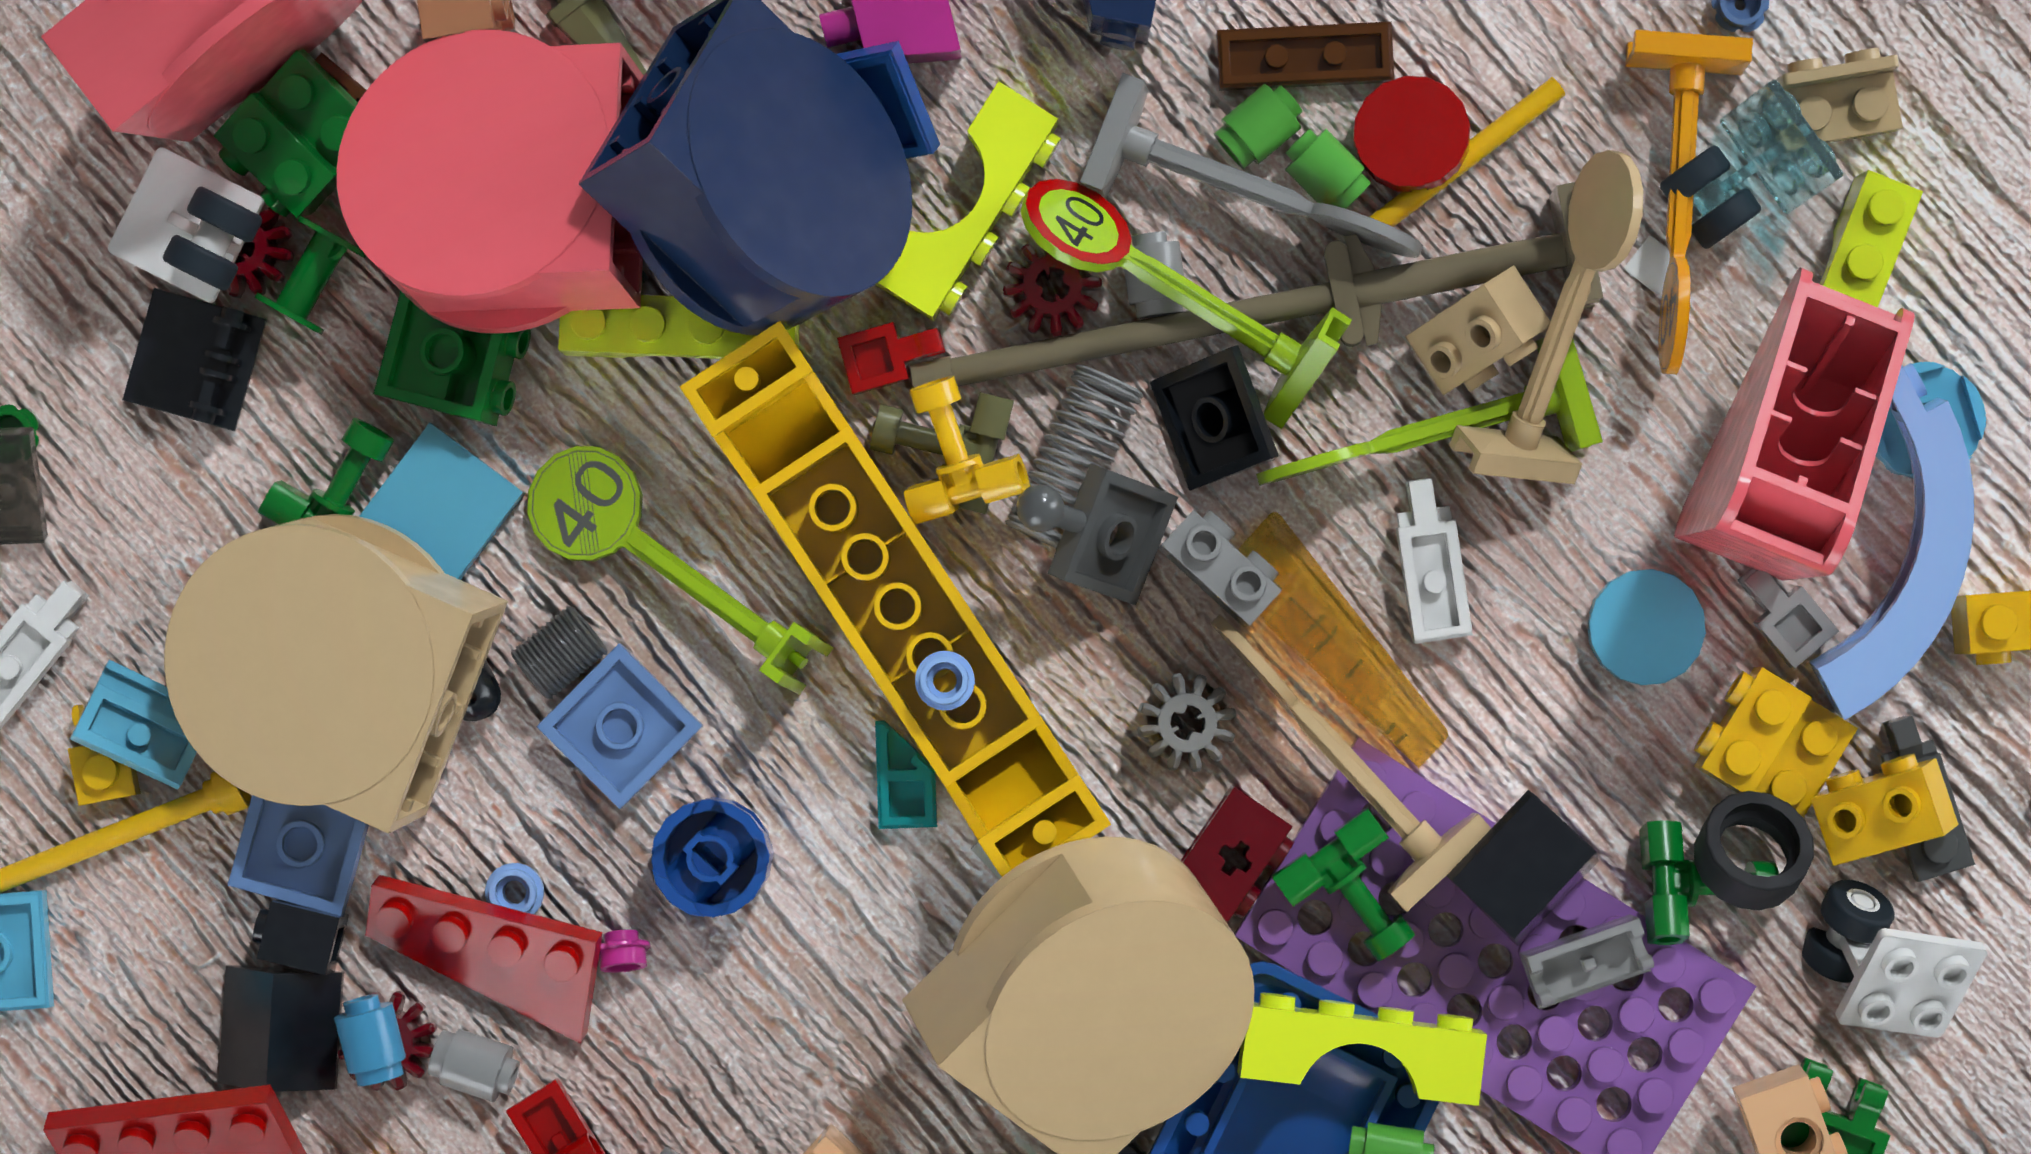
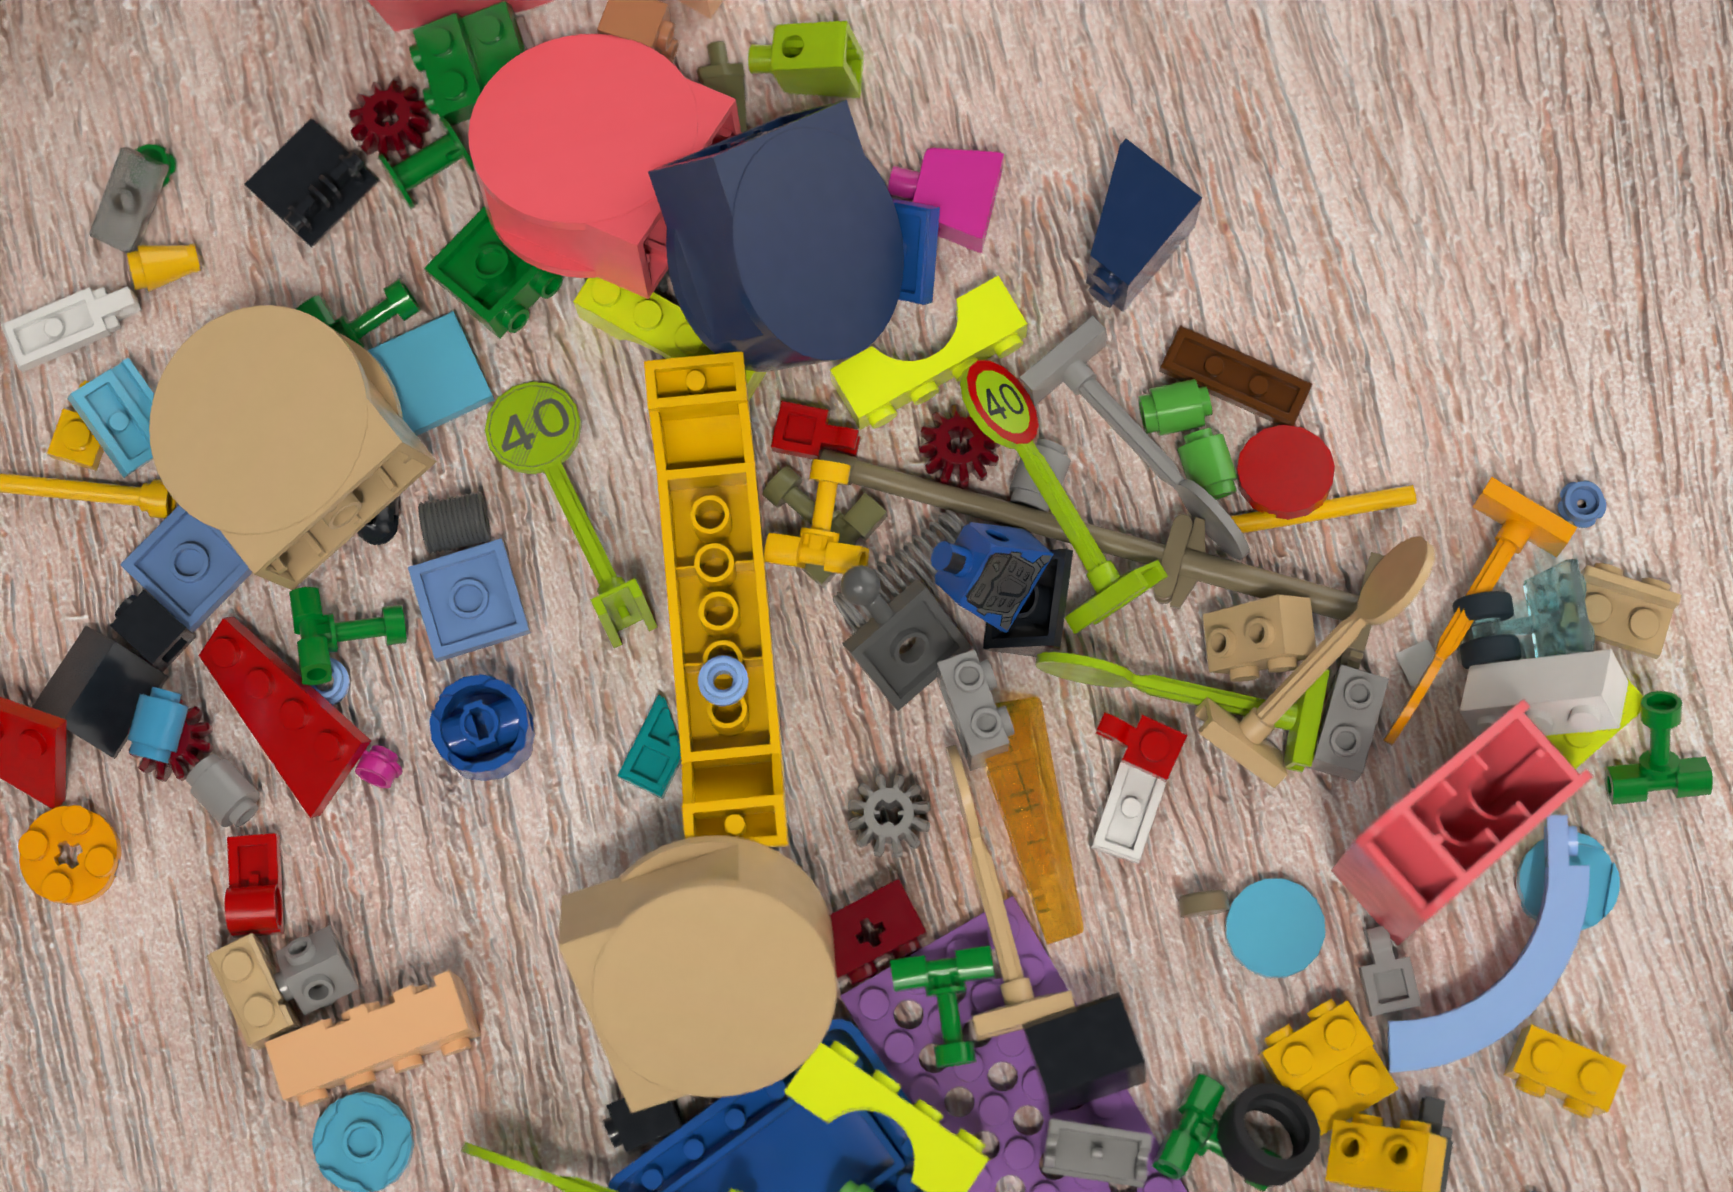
camera: 30 degrees right, 10 degrees down
white plate [108,147,264,303] -> none
none -> yellow cone [126,244,201,292]
none -> green bar [289,587,407,685]
none -> torso [931,522,1054,633]
none -> red plate [1095,712,1188,782]
none -> dark tan tile [1178,889,1230,918]
none -> light grey brick [1310,665,1389,782]
none -> white brick [1459,649,1628,739]
none -> green bar [1605,691,1713,805]

